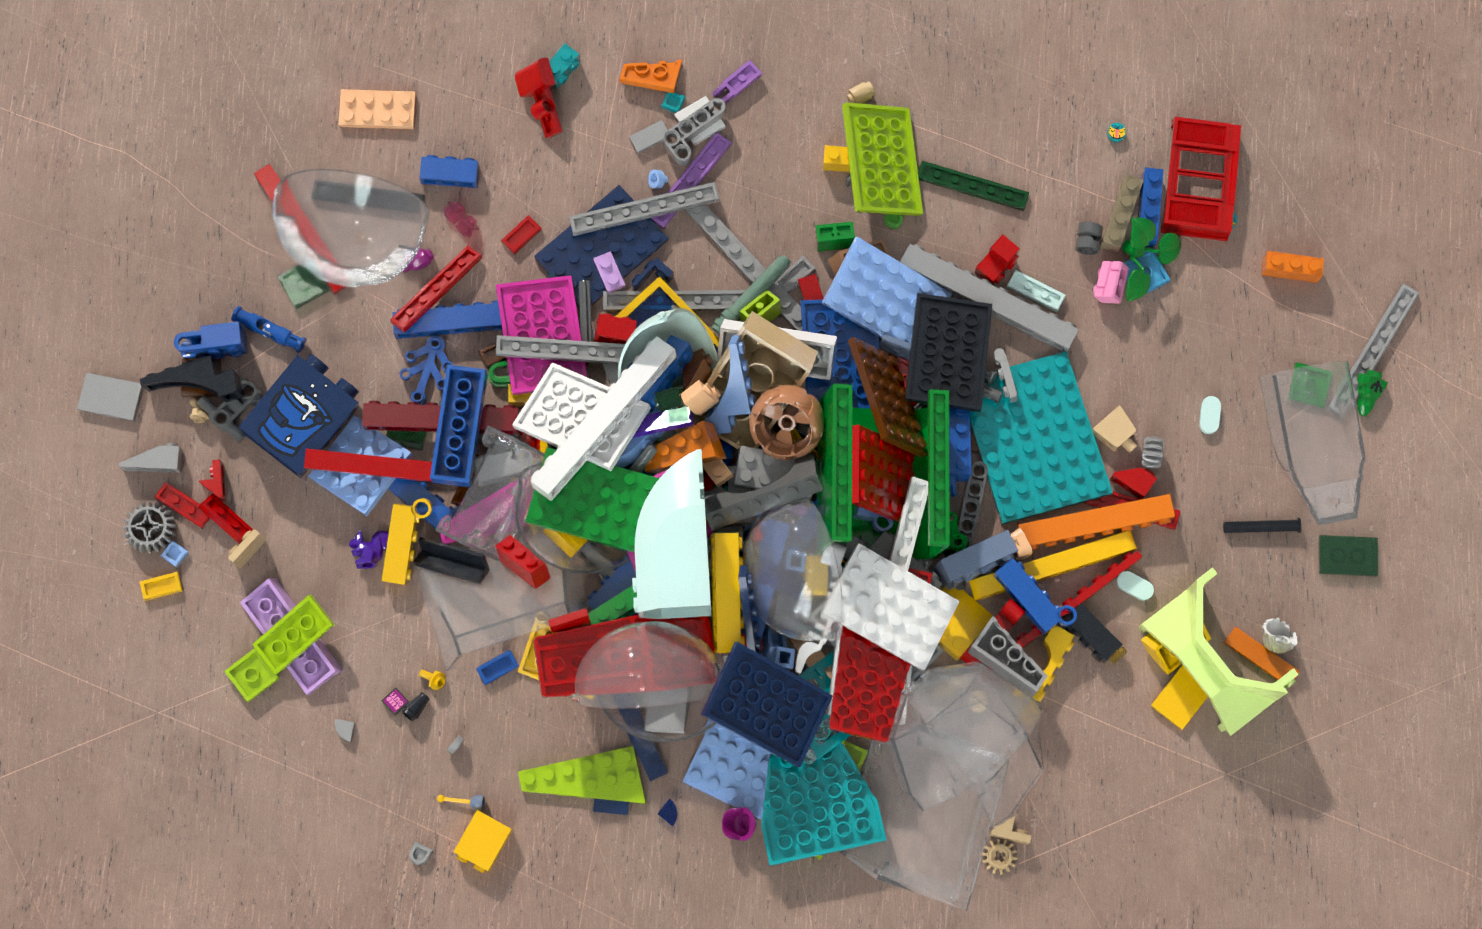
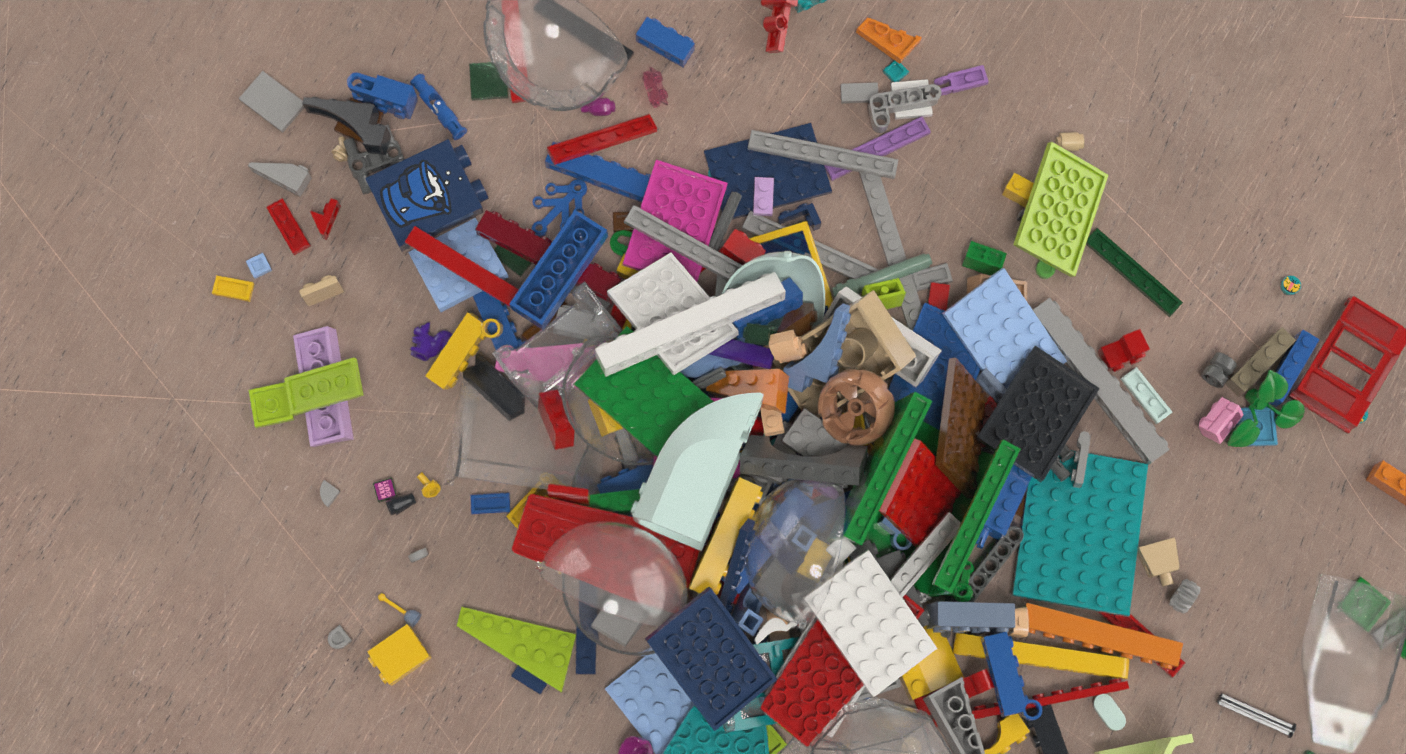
camera: 25 degrees right, 0 degrees up
light grey gear [123,501,176,554] -> none
red plate [198,494,253,544] -> none
red tile [501,215,542,255] -> none
light blue tile [648,170,668,189] -> none
clear blue tile [658,799,677,827] -> none
red slope [1110,468,1157,499] -> none
light aqua tile [1199,396,1221,434] -> none

